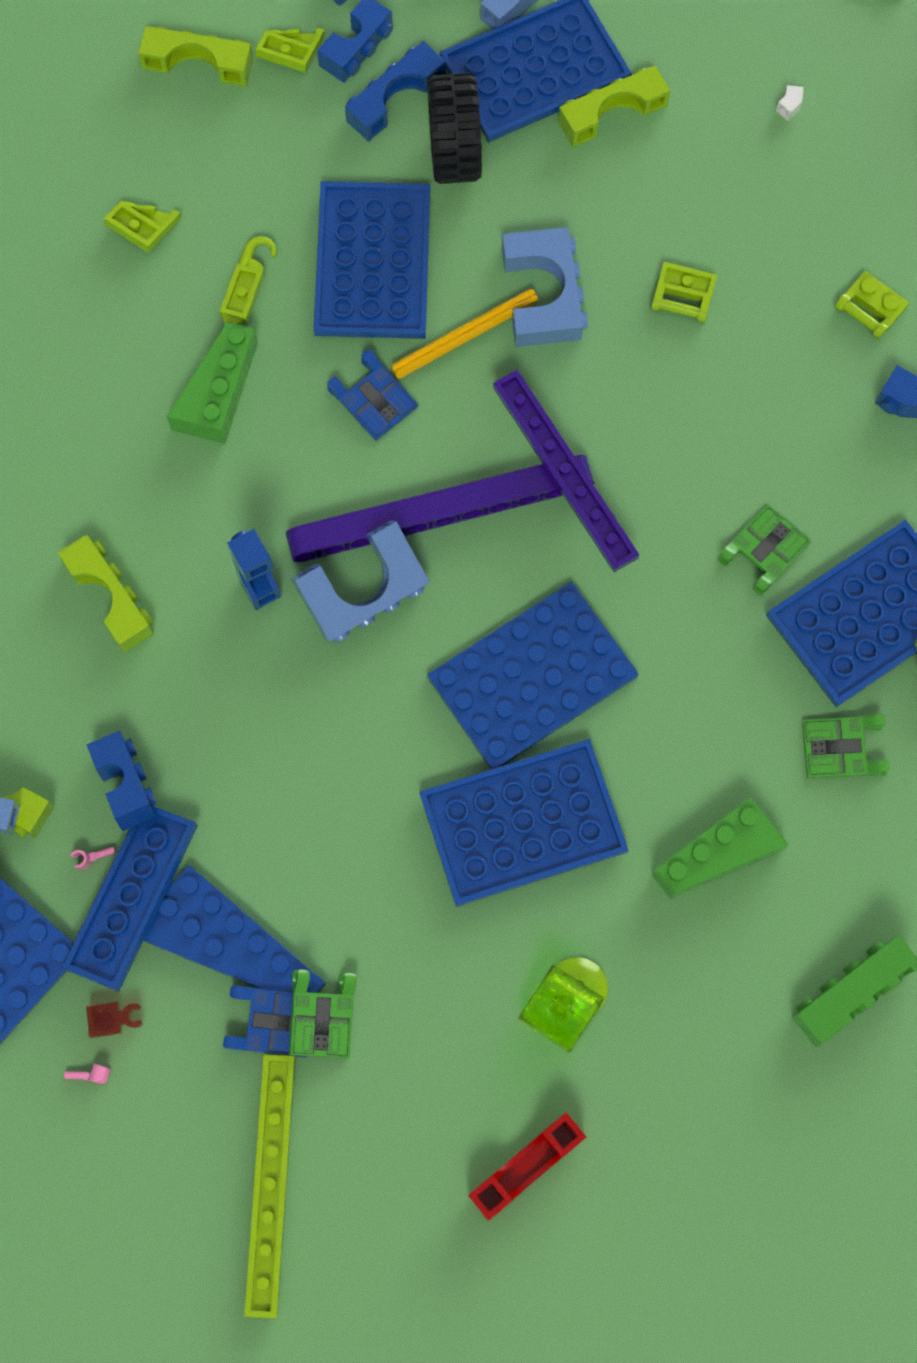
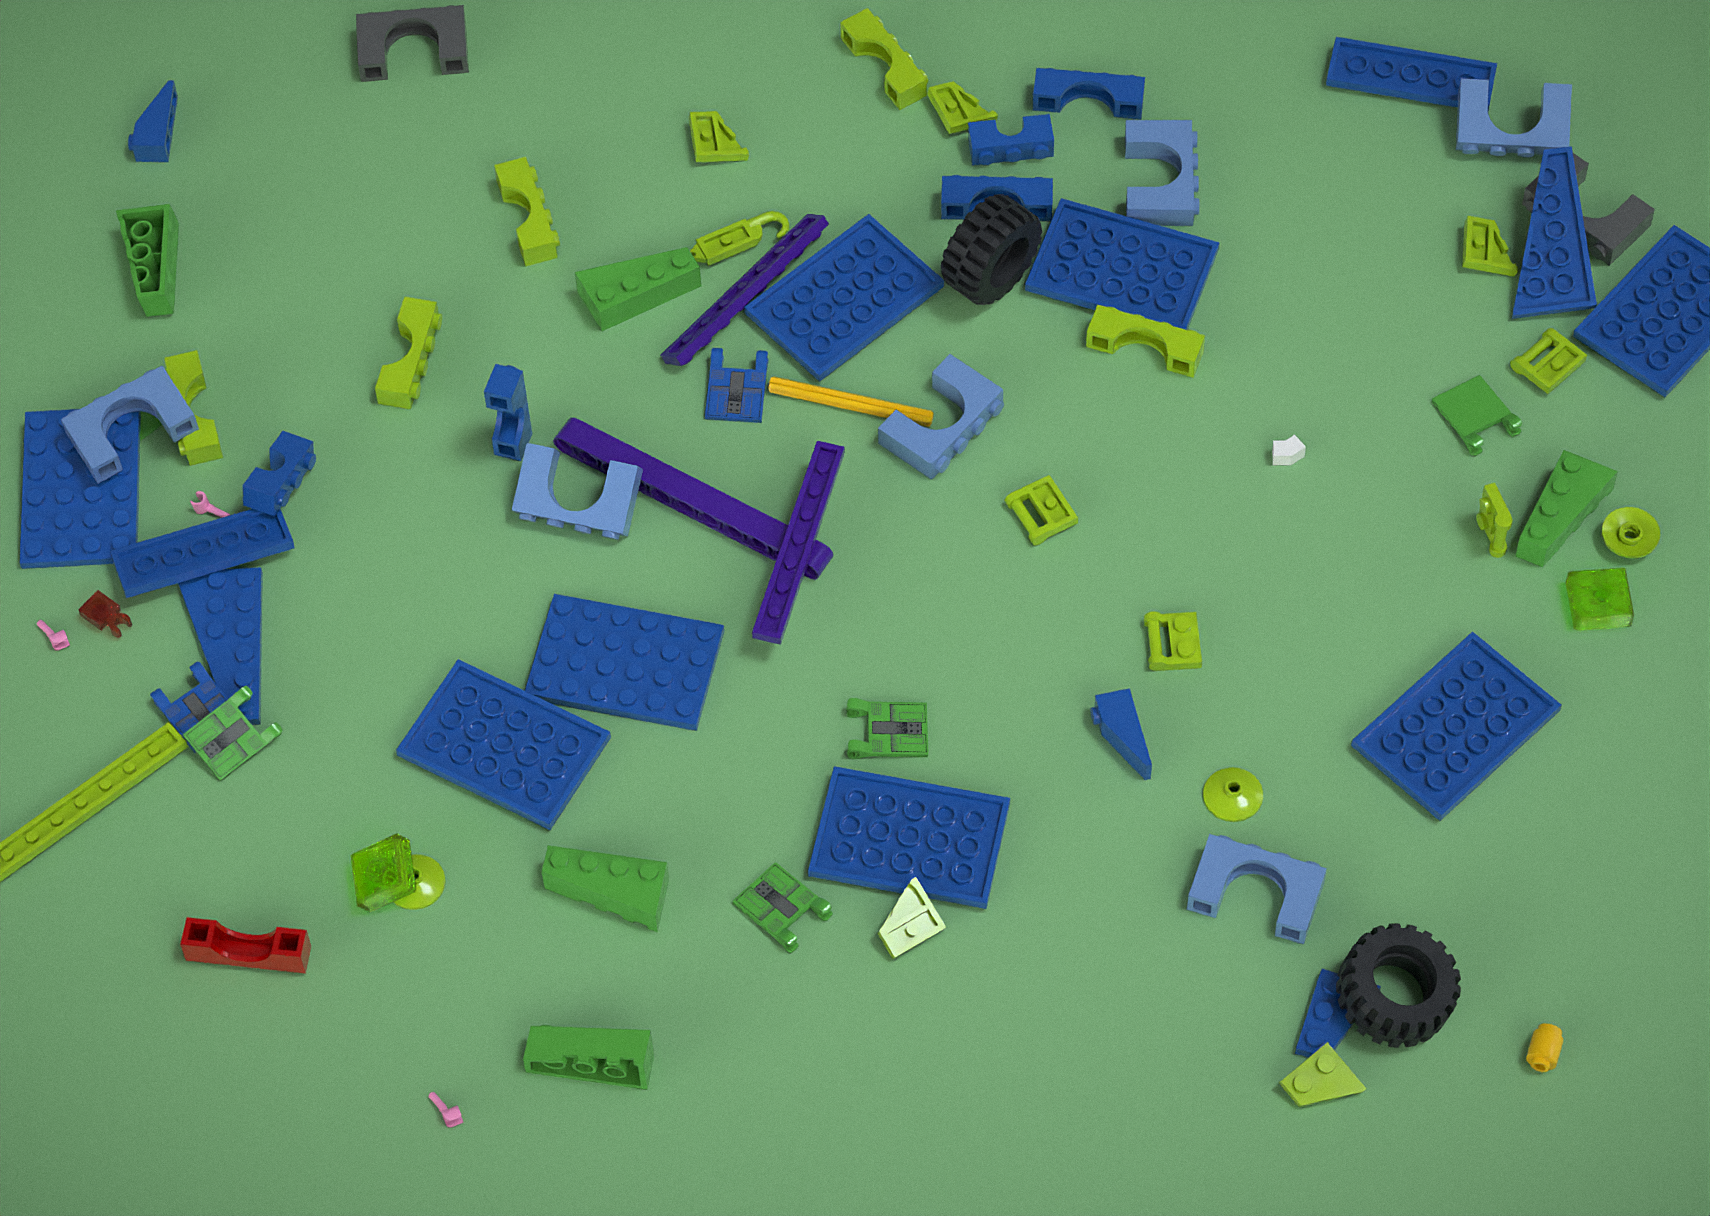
camera: 50 degrees right, 15 degrees down
none -> bright pink hand [428,1092,463,1128]
none -> lime arch [494,157,560,267]
none -> dark purple plate [660,214,829,366]

